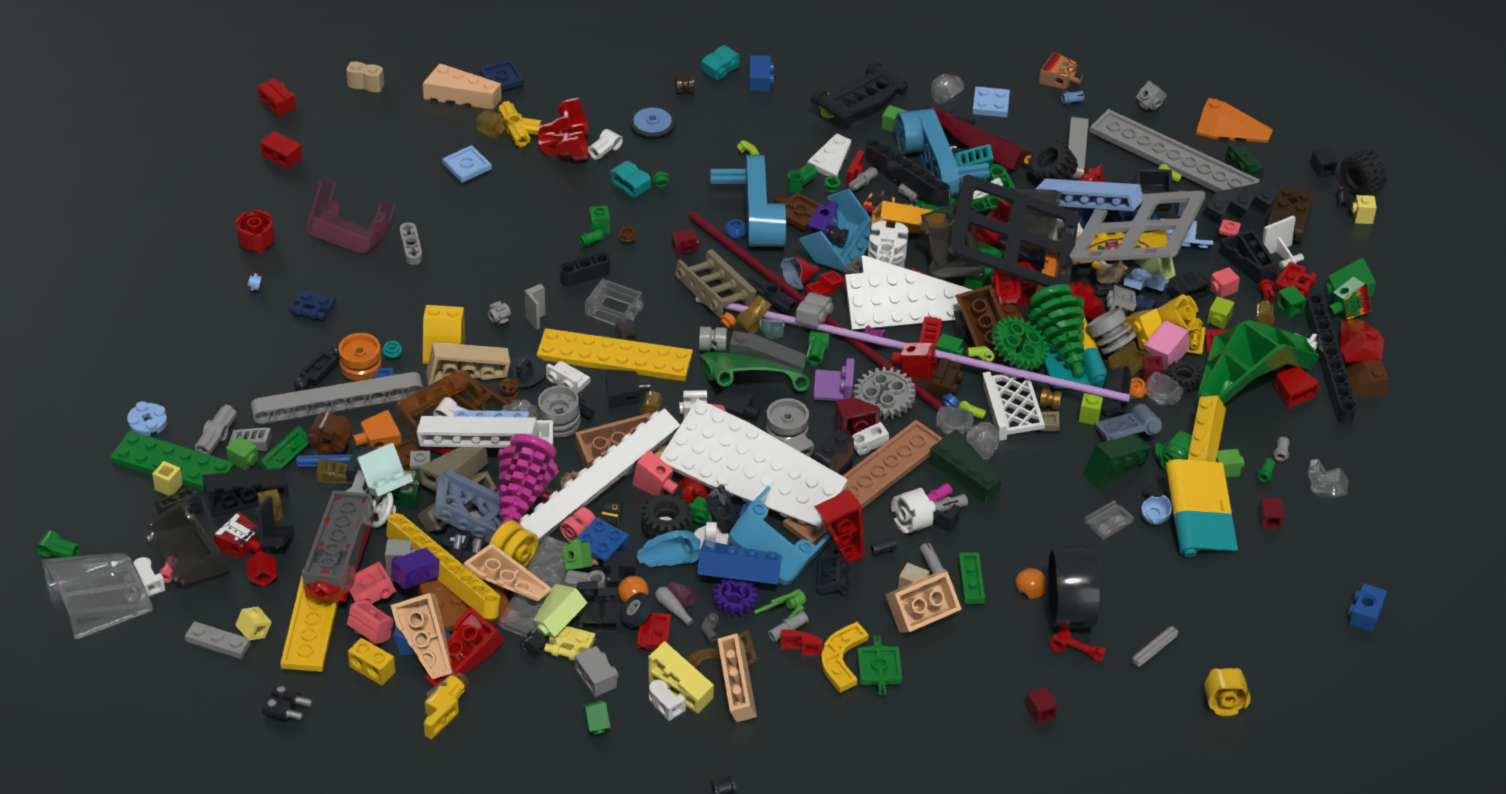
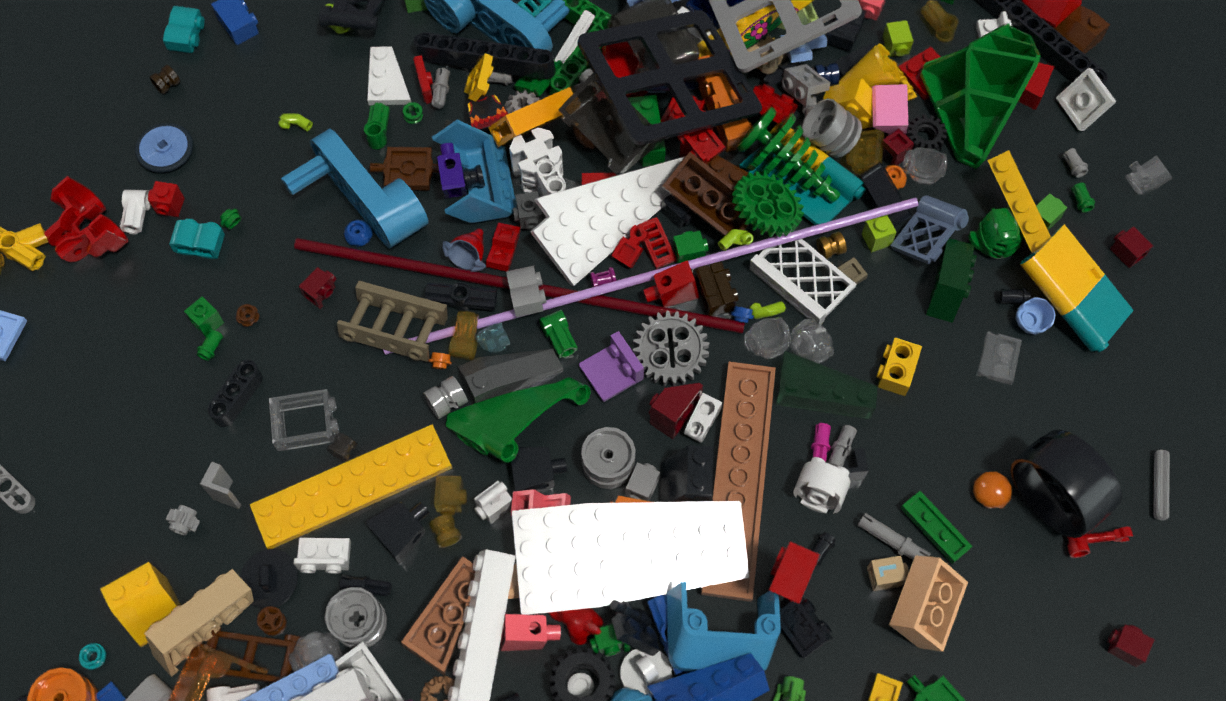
camera: 35 degrees left, 20 degrees up
none -> red brick [148,181,185,217]
none -> clear yellow brick [434,476,467,515]
none -> yellow plate [464,53,494,102]
none -> red plate [611,225,649,268]
none -> yellow brick [876,337,922,396]
none -> white tile [1056,68,1116,131]

